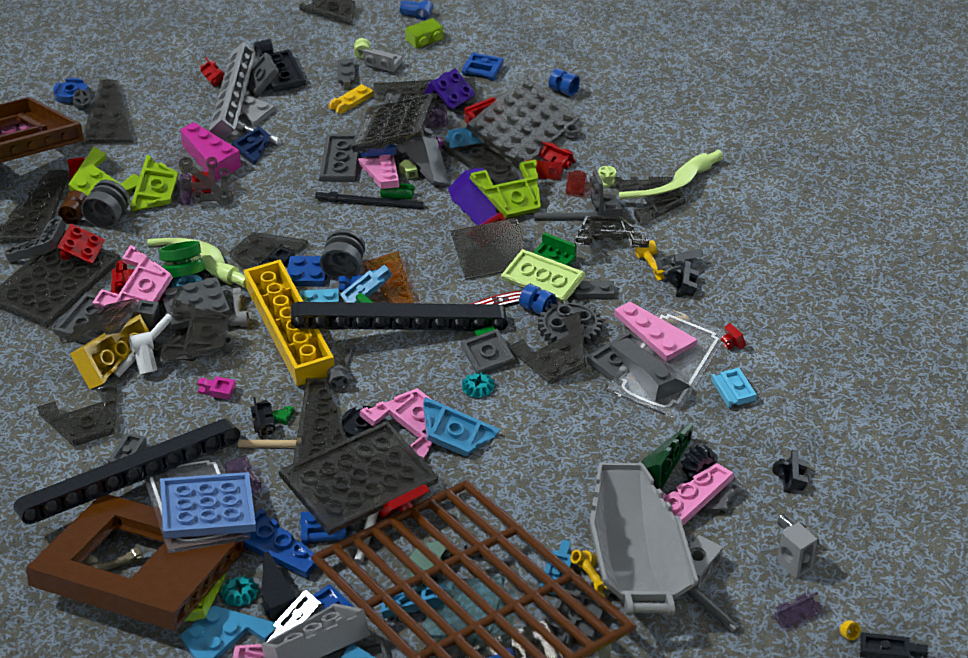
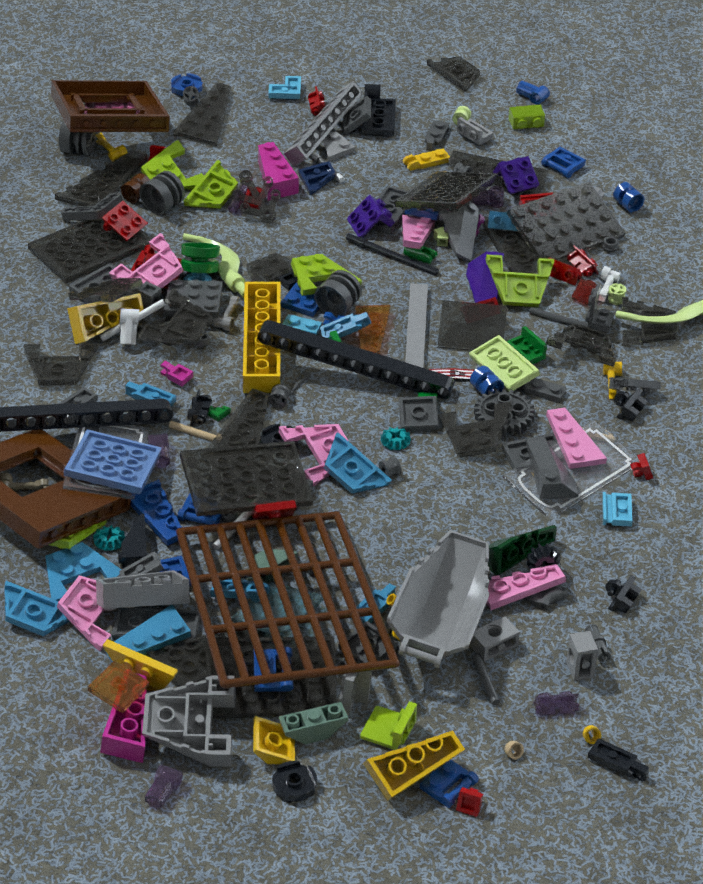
camera: 20 degrees right, 0 degrees up
none -> yellow brick [95,132,128,162]
none -> dark azure hinge [125,381,176,411]
none -> medium azure plate [268,76,301,99]
none -> lime wing [291,254,362,296]
none -> dark purple bracket [347,194,395,237]
none -> dark grey wheel [378,456,402,478]
none -> light grey tile [405,283,428,368]
none -> white brick [599,266,621,302]

